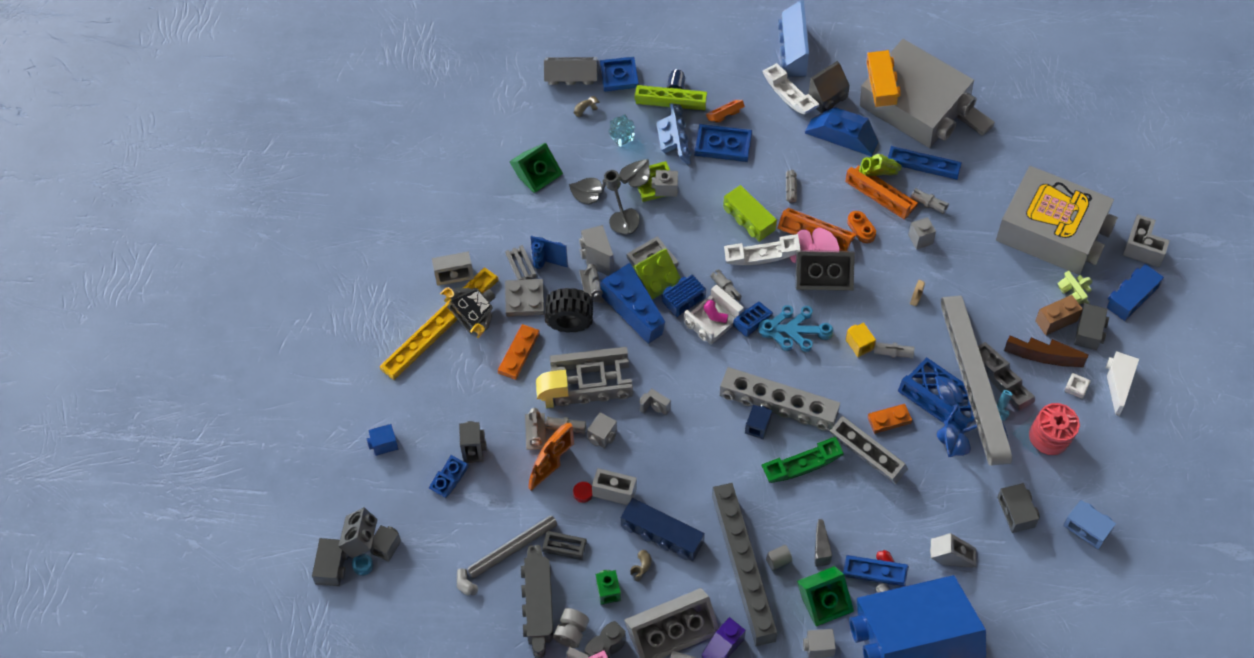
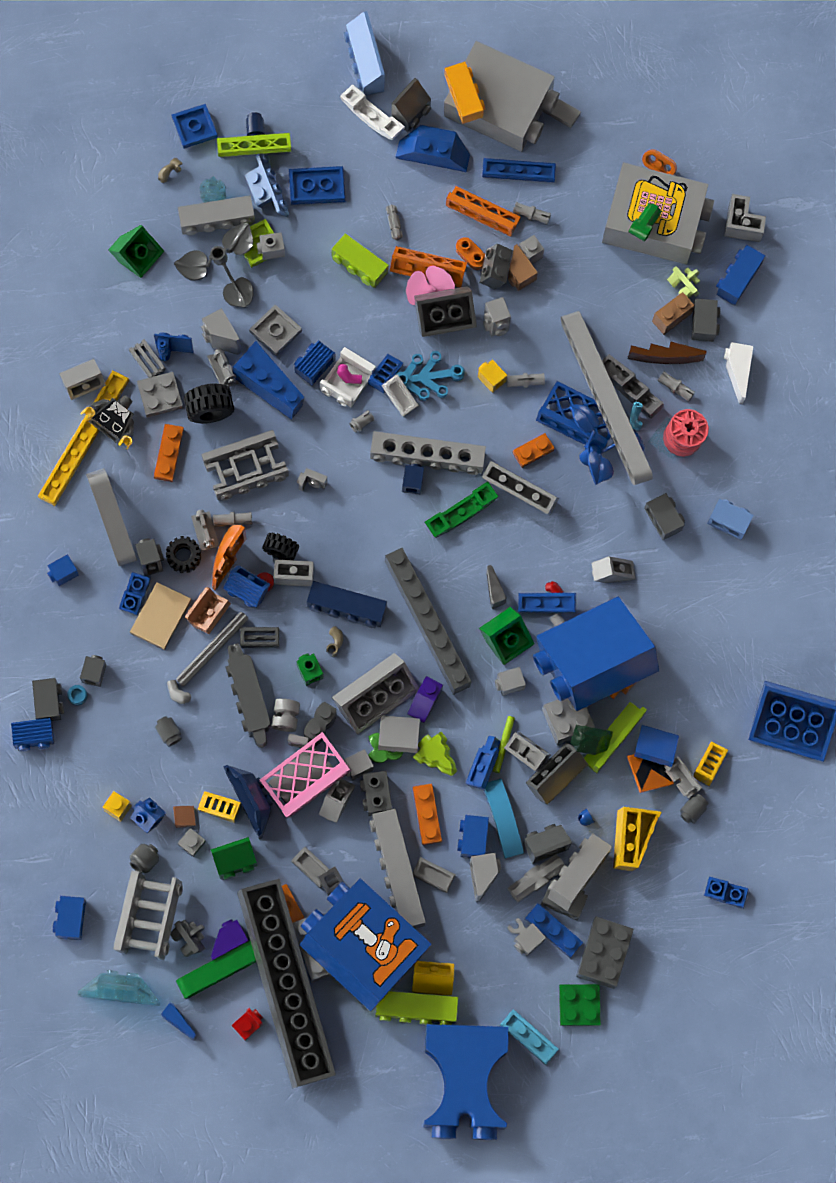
camera: 20 degrees left, 15 degrees up
dark grey brick [338,507,377,558] -> none
light yellow brick [536,370,569,408] -> none
light grey slope [544,57,598,85] -> none
light grey brick [587,412,617,449] -> none
lime plate [632,249,681,300] -> none
orange plate [706,100,745,123] -> none
light grey pin [711,269,742,301] -> none
white slope [724,234,800,265] -> none
light grey brick [766,545,792,570] -> none
lime rock [859,154,902,177] -> none
tan tile [910,279,925,306] -> none
white tile [1064,373,1091,399] -> none
none -> blue brick [11,718,55,751]
none -> light grey beam [86,468,137,566]
none -> tan tile [130,582,191,650]
none -> dark grey brick [155,716,182,747]
none -> black tyre [166,536,201,573]
none -> light grey brick [178,195,255,235]
none -> nougat bracket [185,587,231,634]
none -> blue brick [223,565,270,608]
none -> black tyre [262,532,300,561]
none -> light grey pin [349,410,374,432]
none -> white tile [382,375,419,416]
none -> dark grey brick [479,244,513,289]
none -> light grey brick [483,297,511,337]
none -> medium nougat slope [508,244,538,291]
none -> green piece [628,203,662,242]
none -> orange plate [642,149,677,175]
none -> light grey pin [658,371,695,402]

